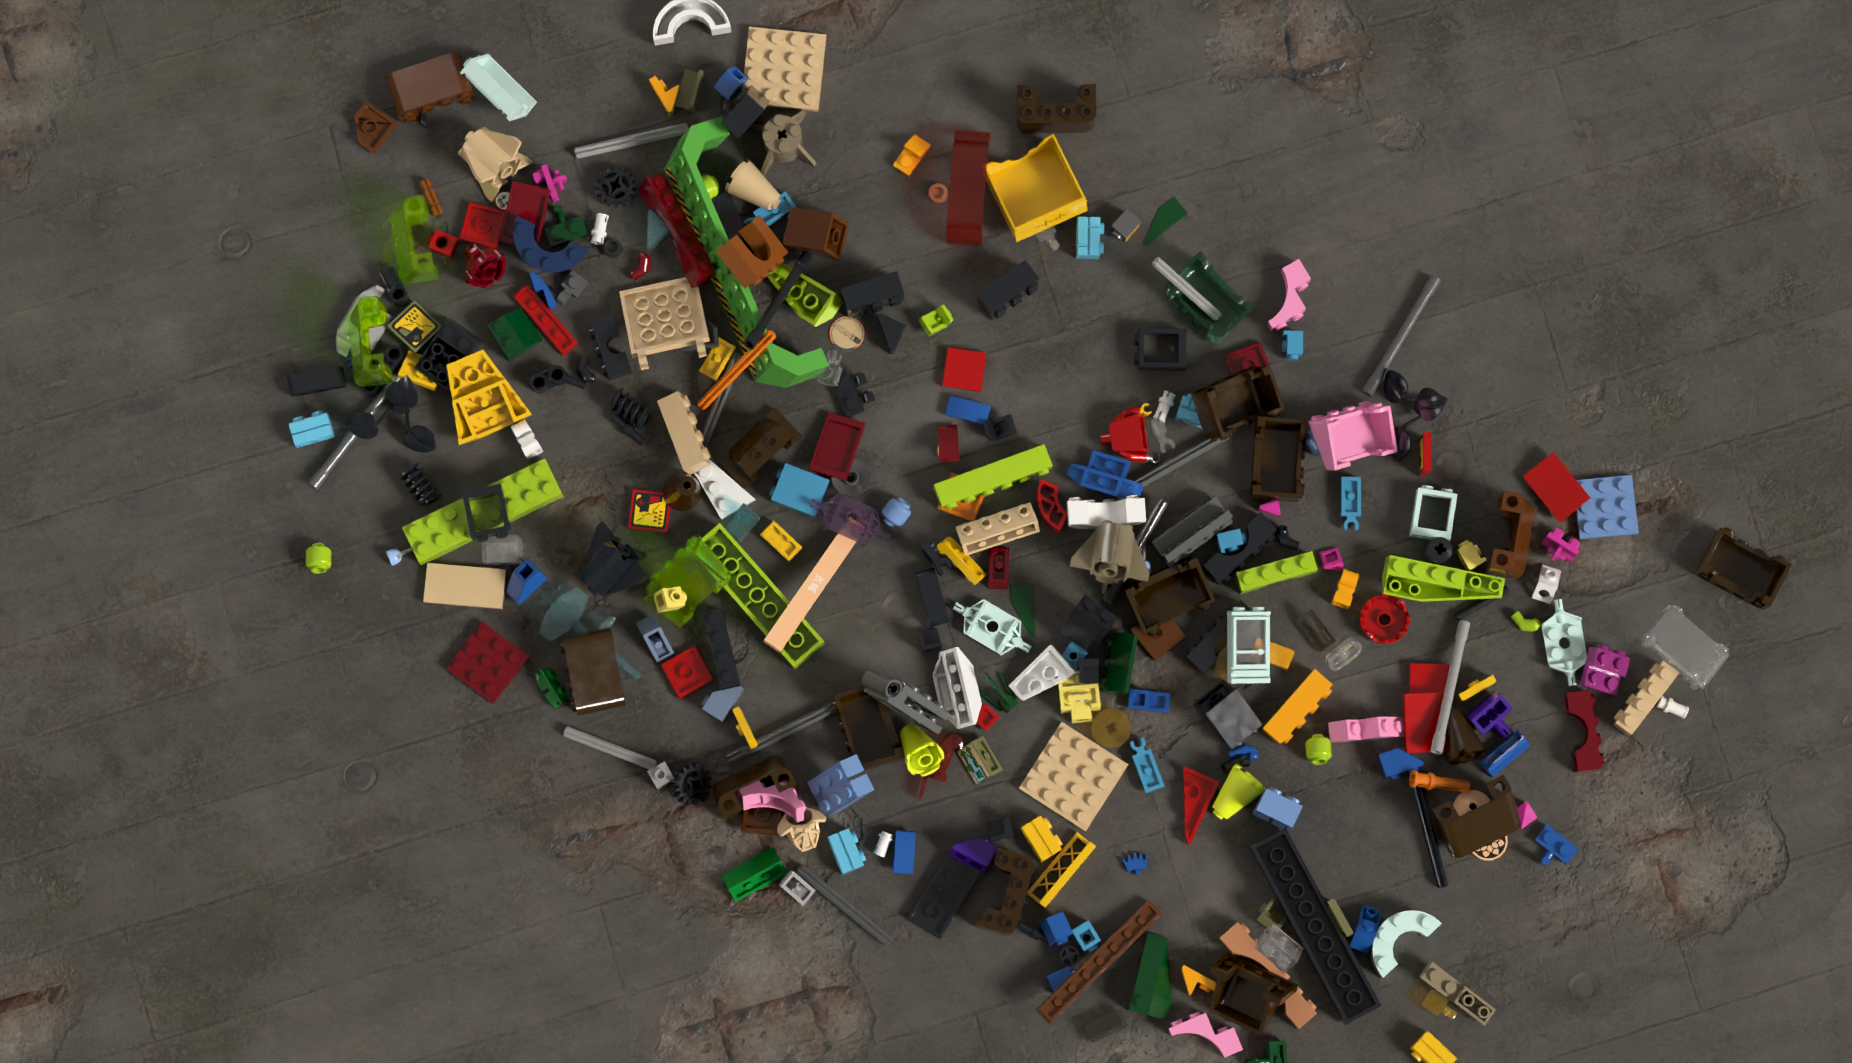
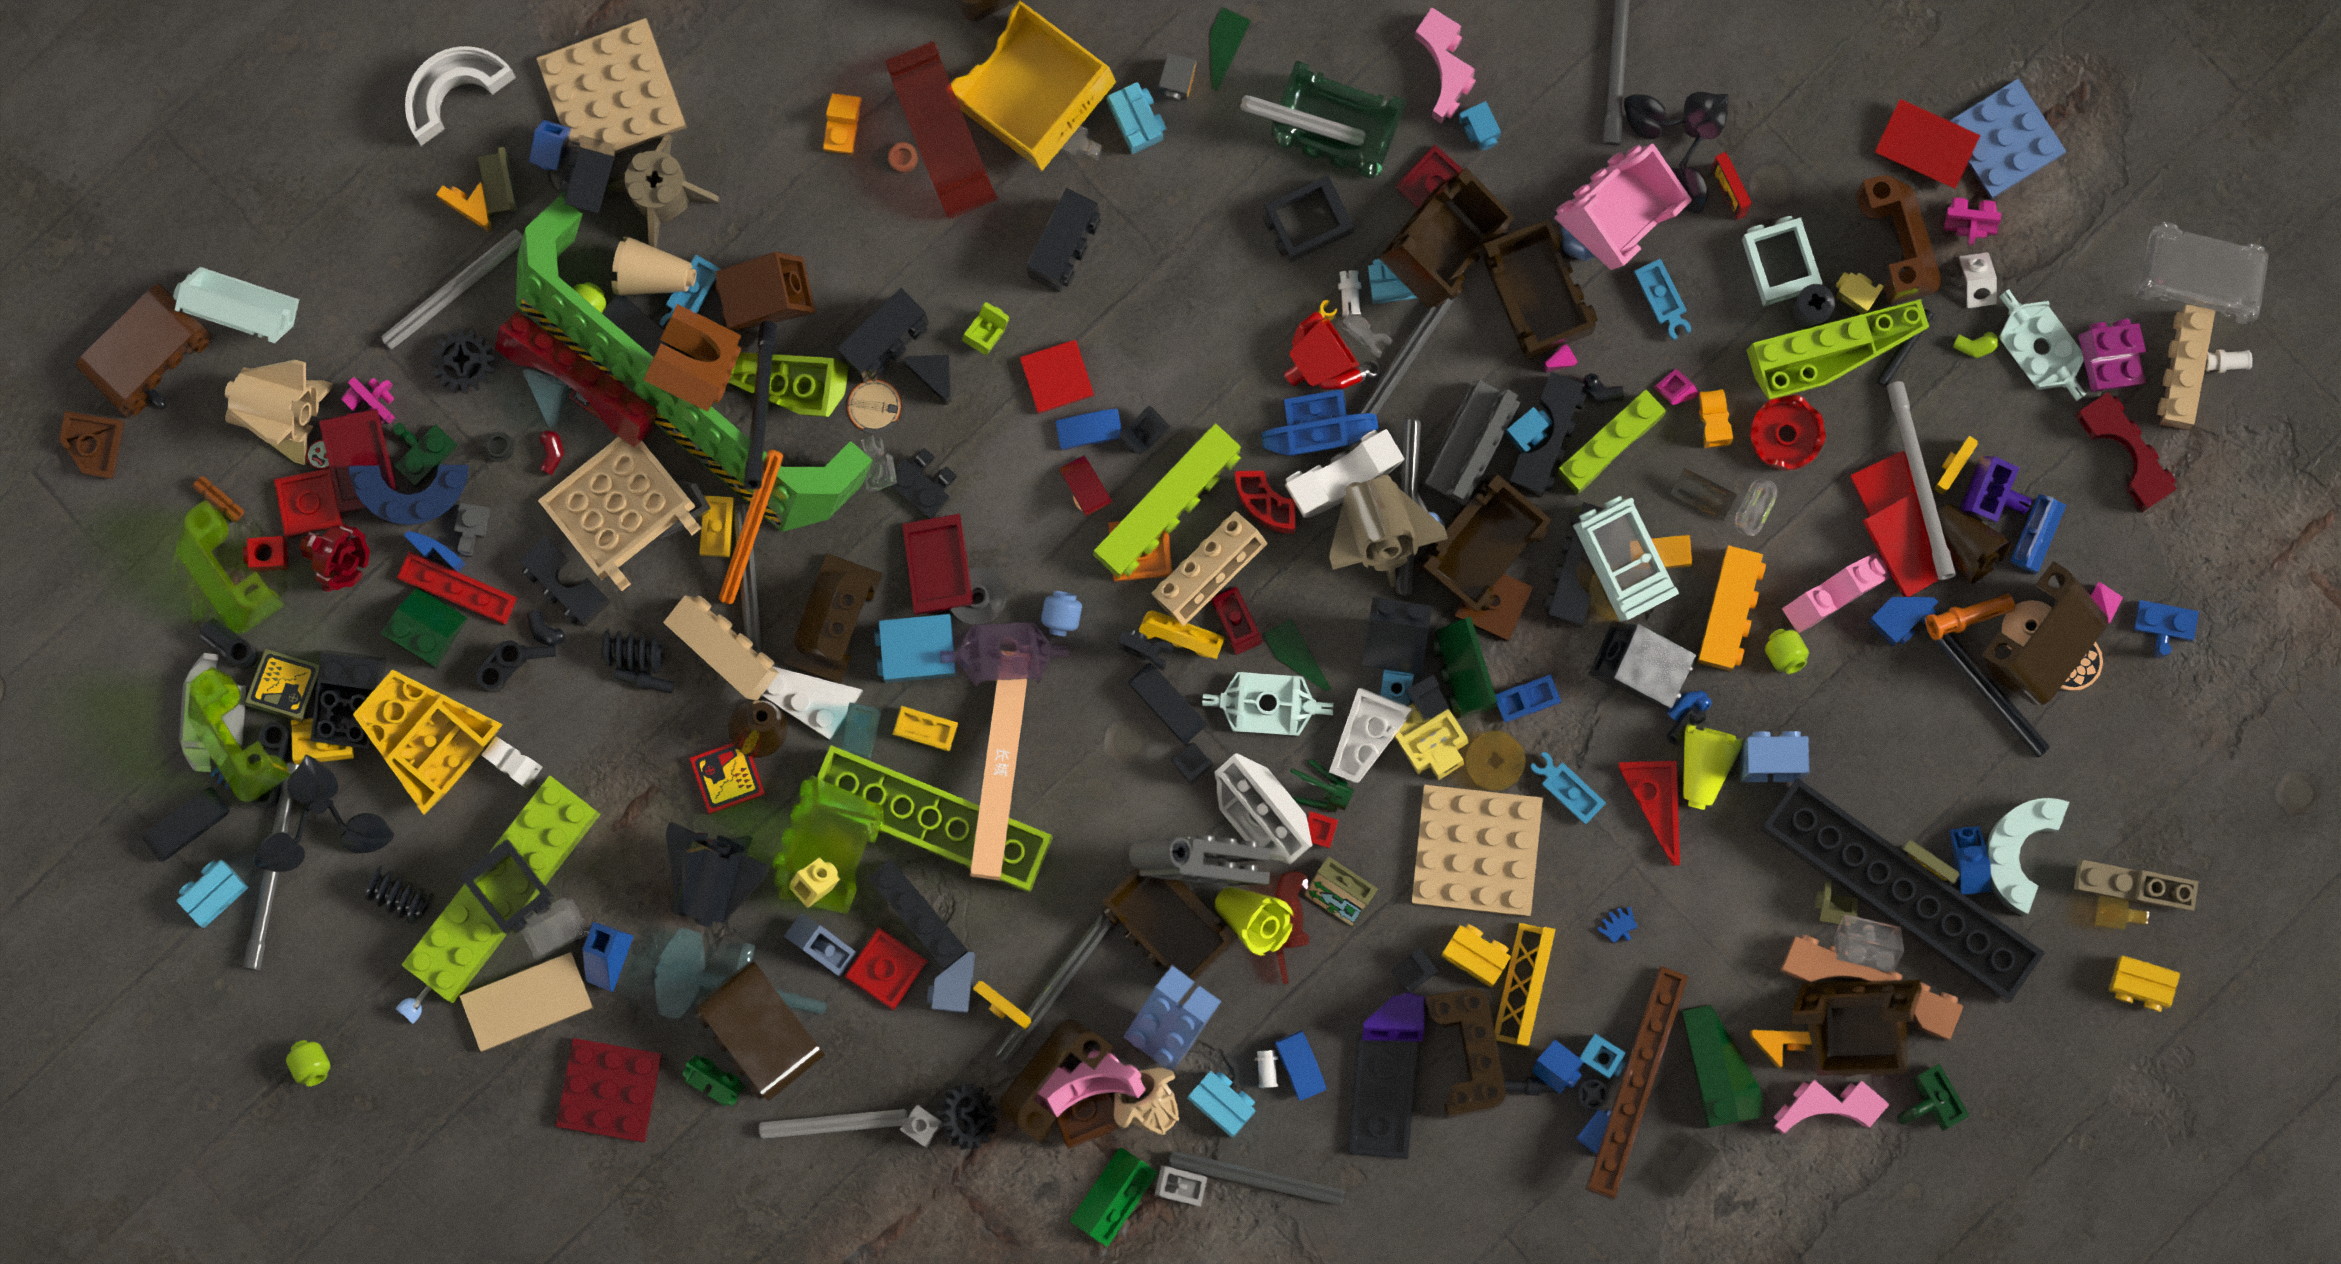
camera: 20 degrees left, 0 degrees up
white pin [591,213,609,245] -> none
dark brown windscreen [1694,527,1792,610] -> none

